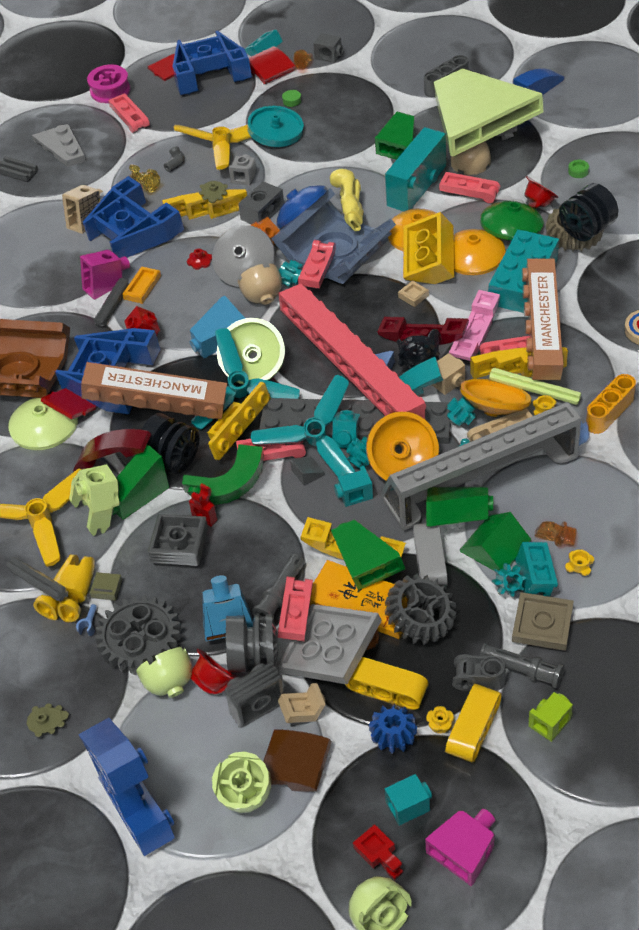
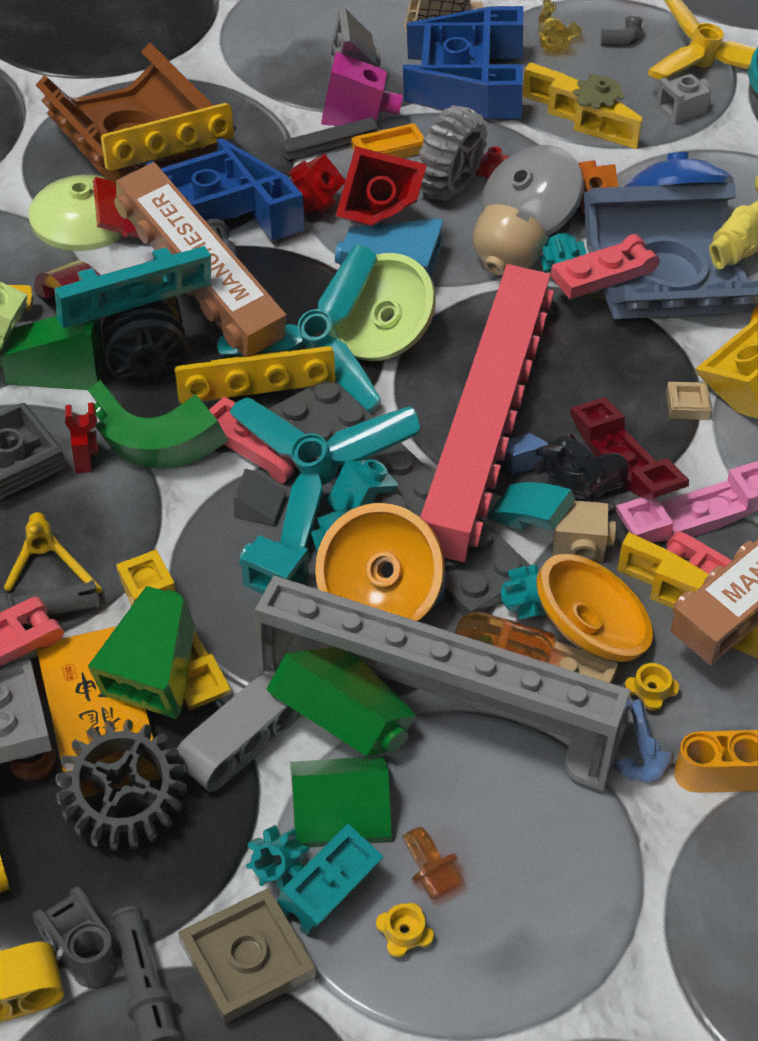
camera: 40 degrees right, 0 degrees up
dark grey brick [238,181,284,224] -> none
yellowish green axle [489,368,581,405] -> none
none -> yellow plant [4,512,102,594]
none -> teal hinge [55,246,211,328]
none -> yellow bracket [101,103,234,171]
none -> light grey slope [330,9,381,67]
none -> red slope [336,146,427,227]
none -> light grey gear [417,105,488,202]
none -> clear orange arm [455,612,556,663]

